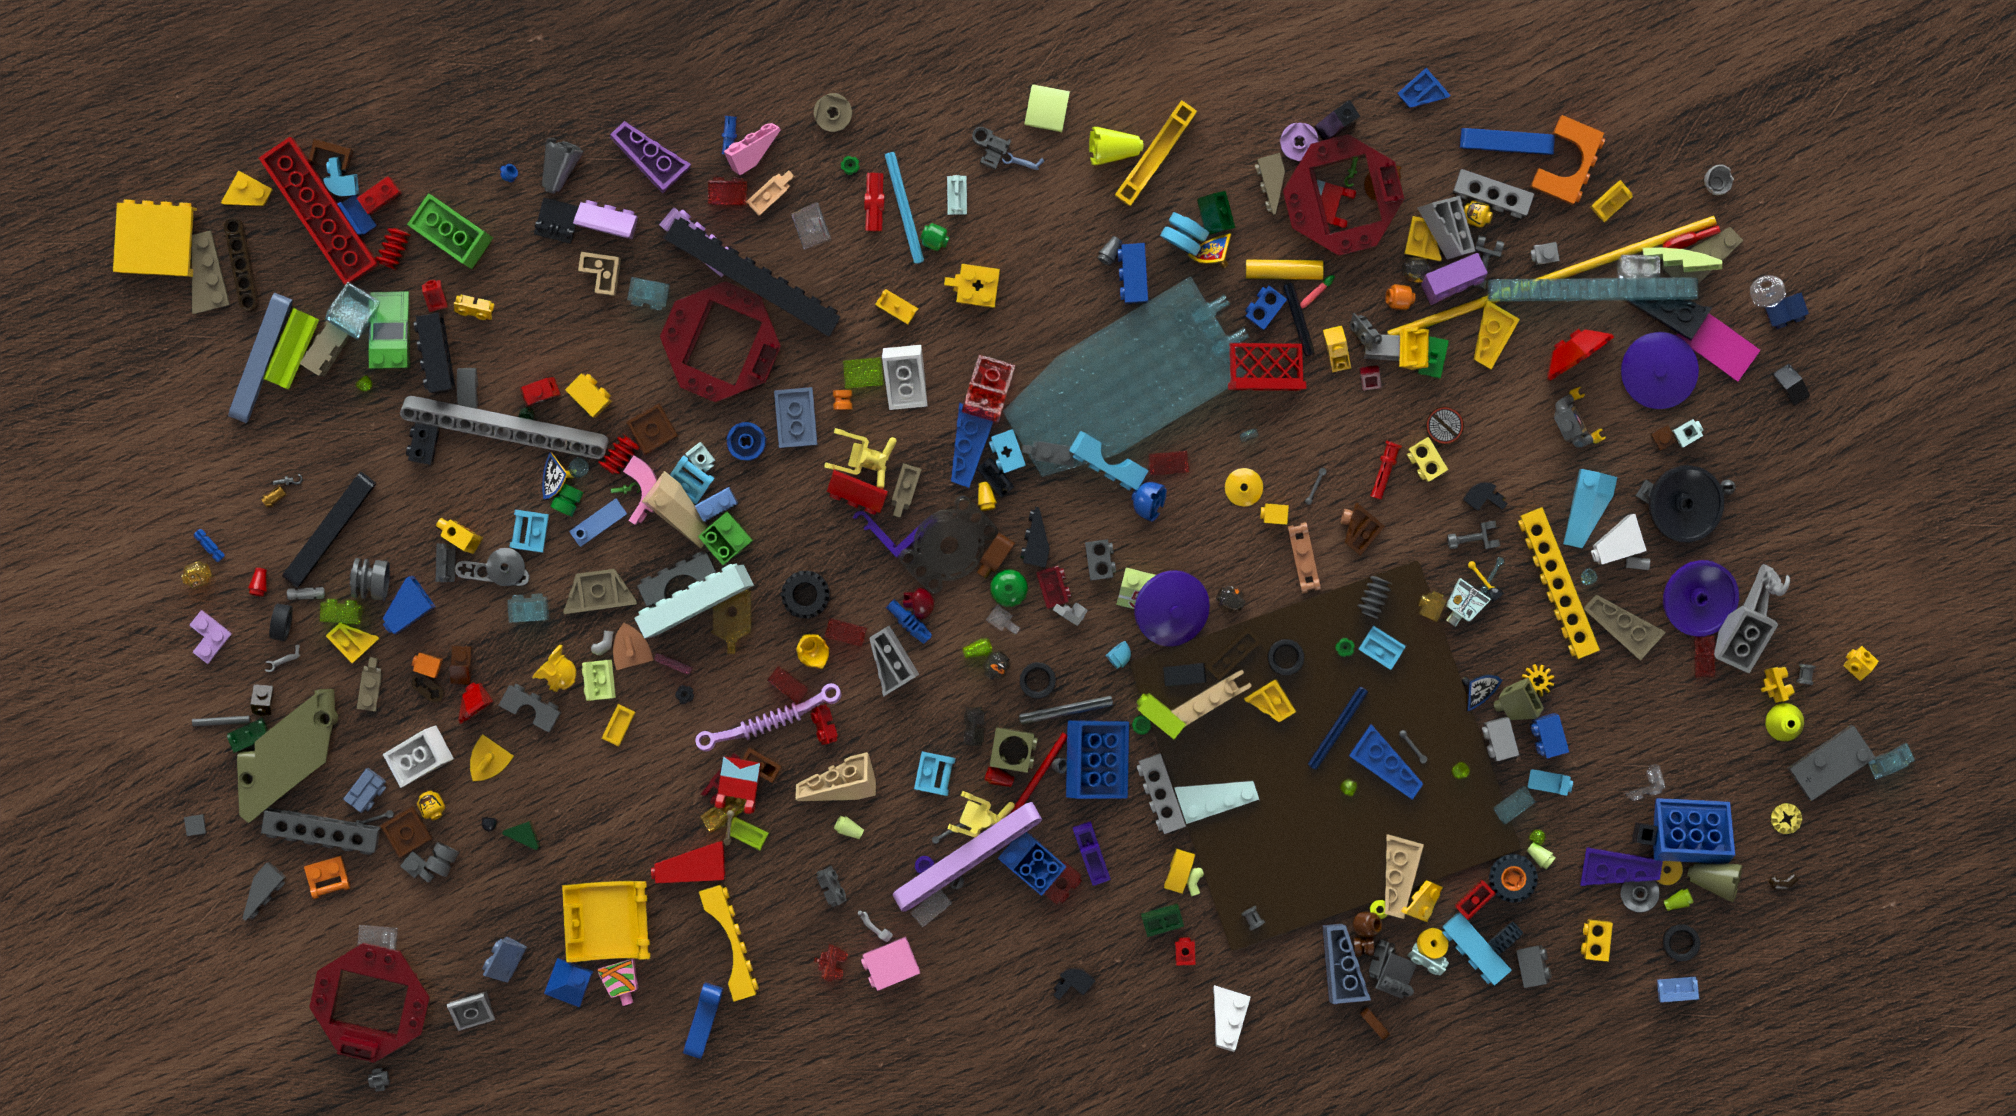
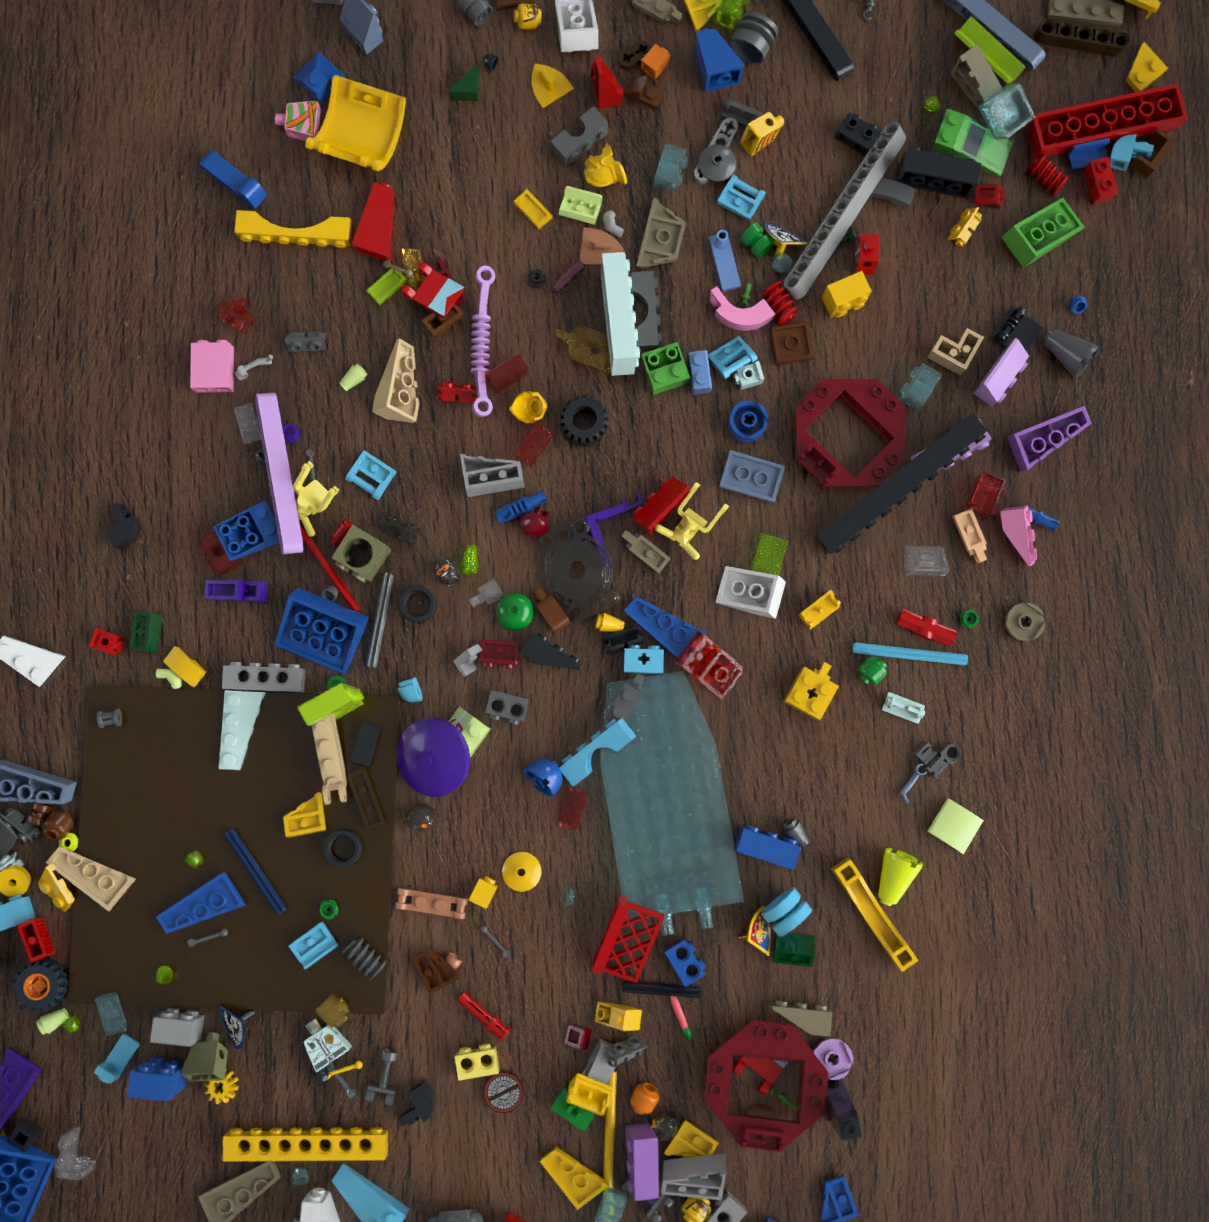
camera: 100 degrees right, 5 degrees down
tan wedge [642,471,708,548] -> none
orange wheel [833,390,852,410] -> none
yellow brick [1246,260,1323,280] -> none

